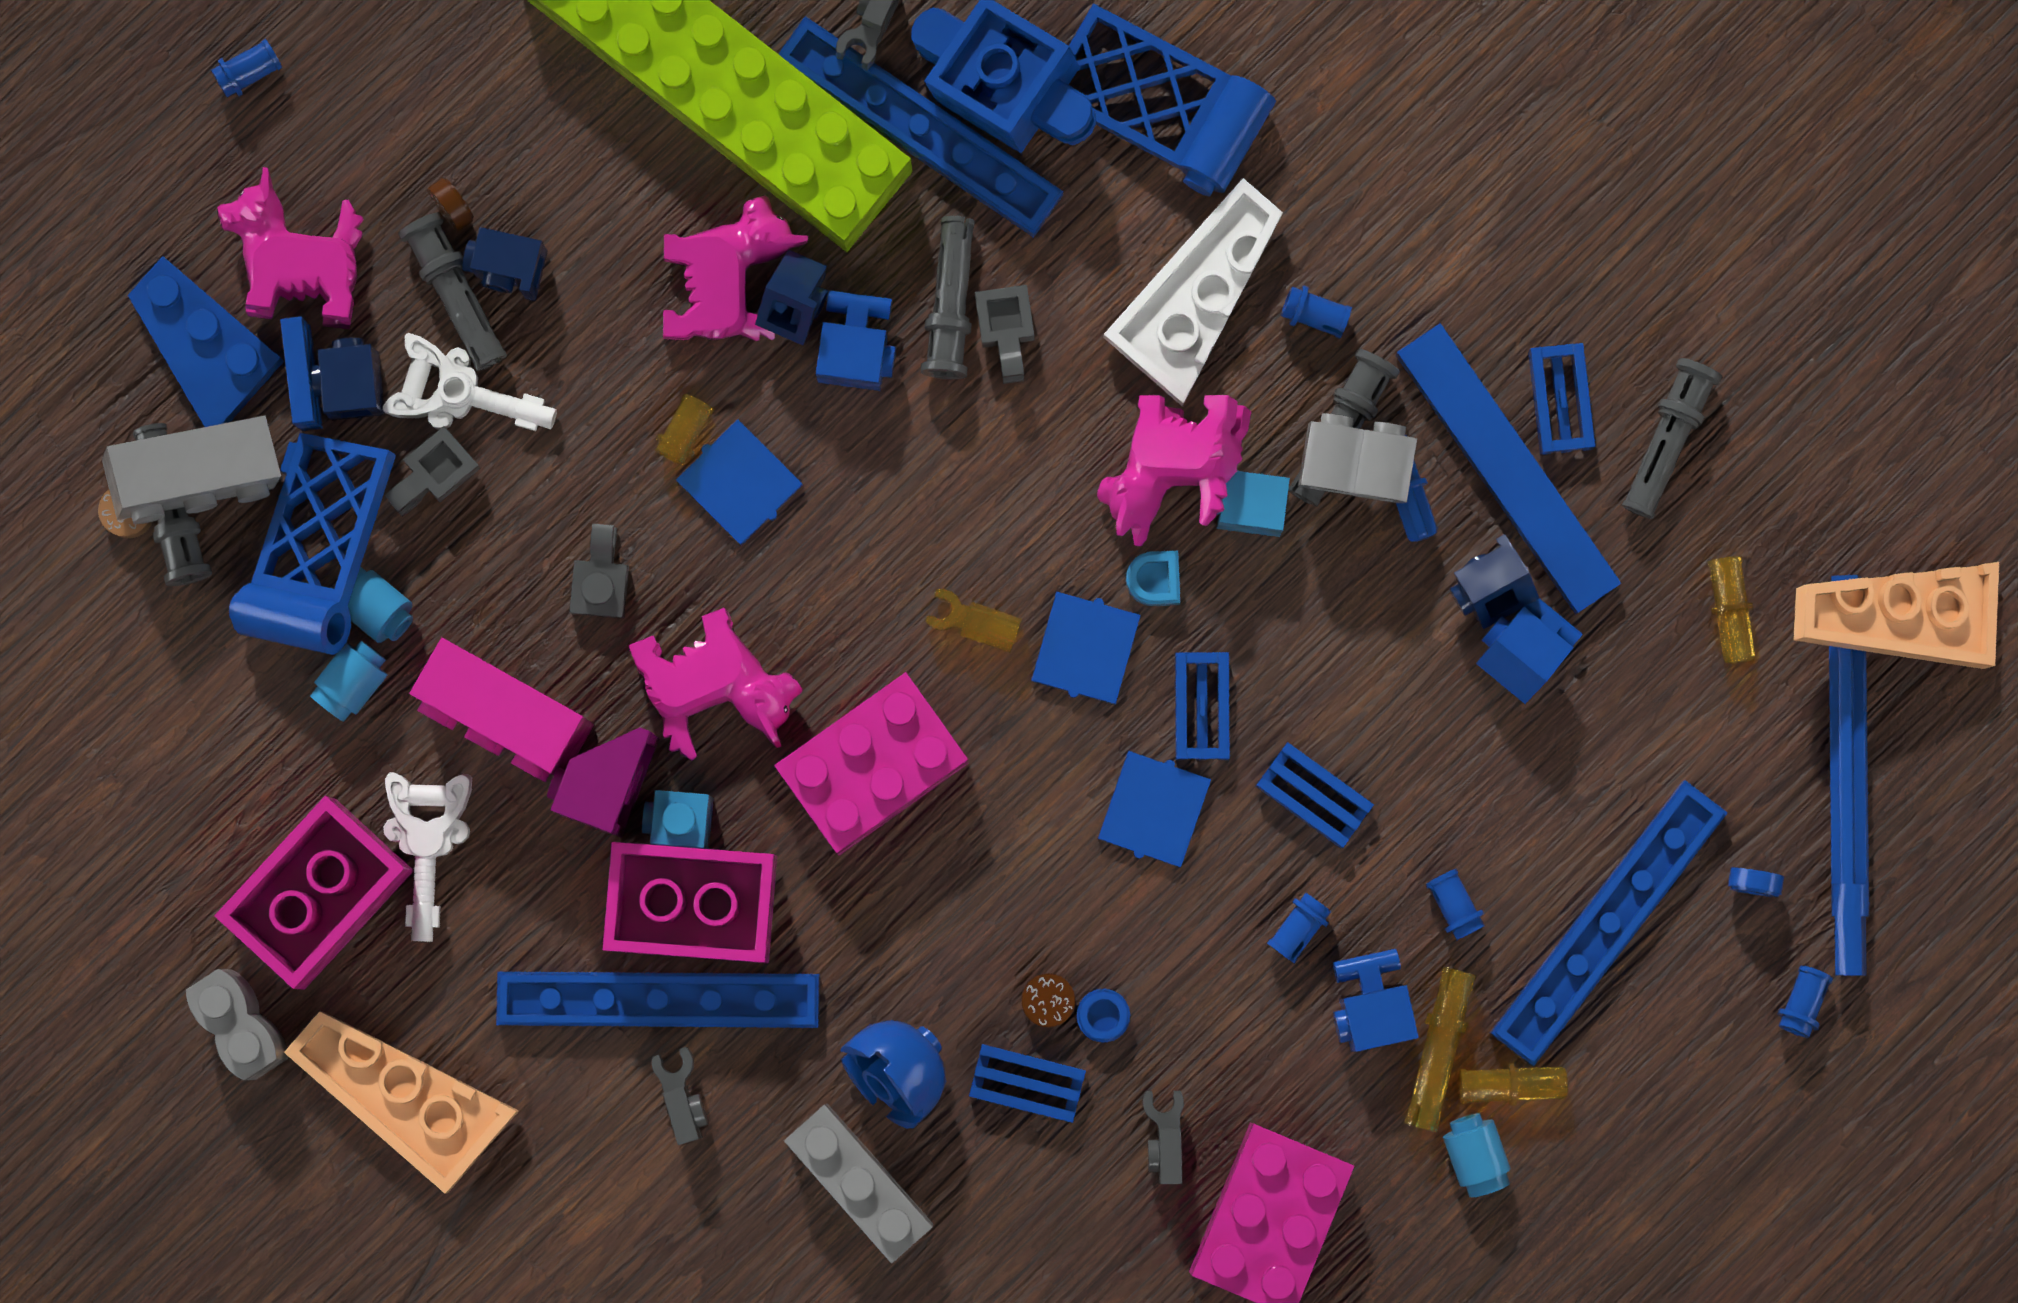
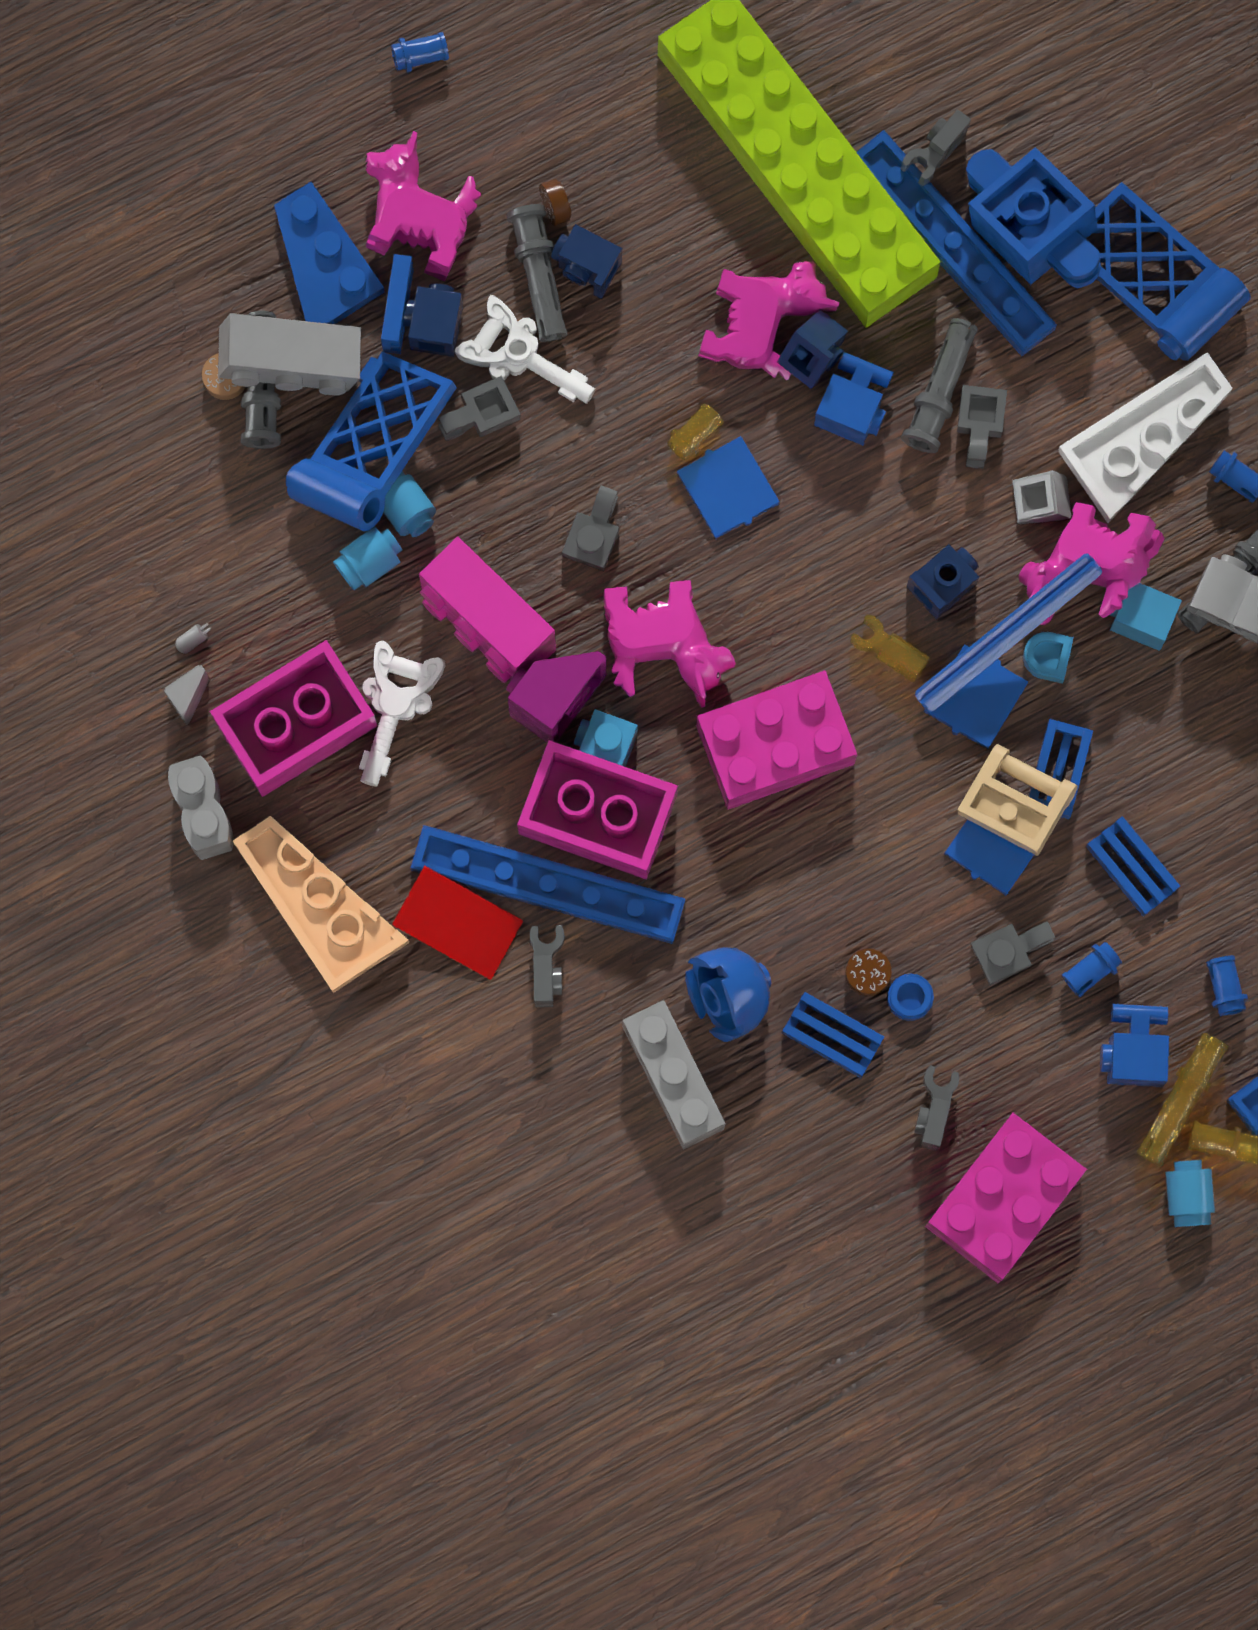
camera: 15 degrees right, 5 degrees down
none -> light grey slope [164,665,209,725]
none -> light grey piece [175,623,211,654]
none -> red sticker [392,865,523,980]
none -> dark blue brick [907,544,979,620]
none -> blue axle [915,553,1102,712]
none -> tan plate [957,744,1078,856]
none -> dark grey plate [970,921,1055,986]
none -> light grey slope [1013,470,1071,524]

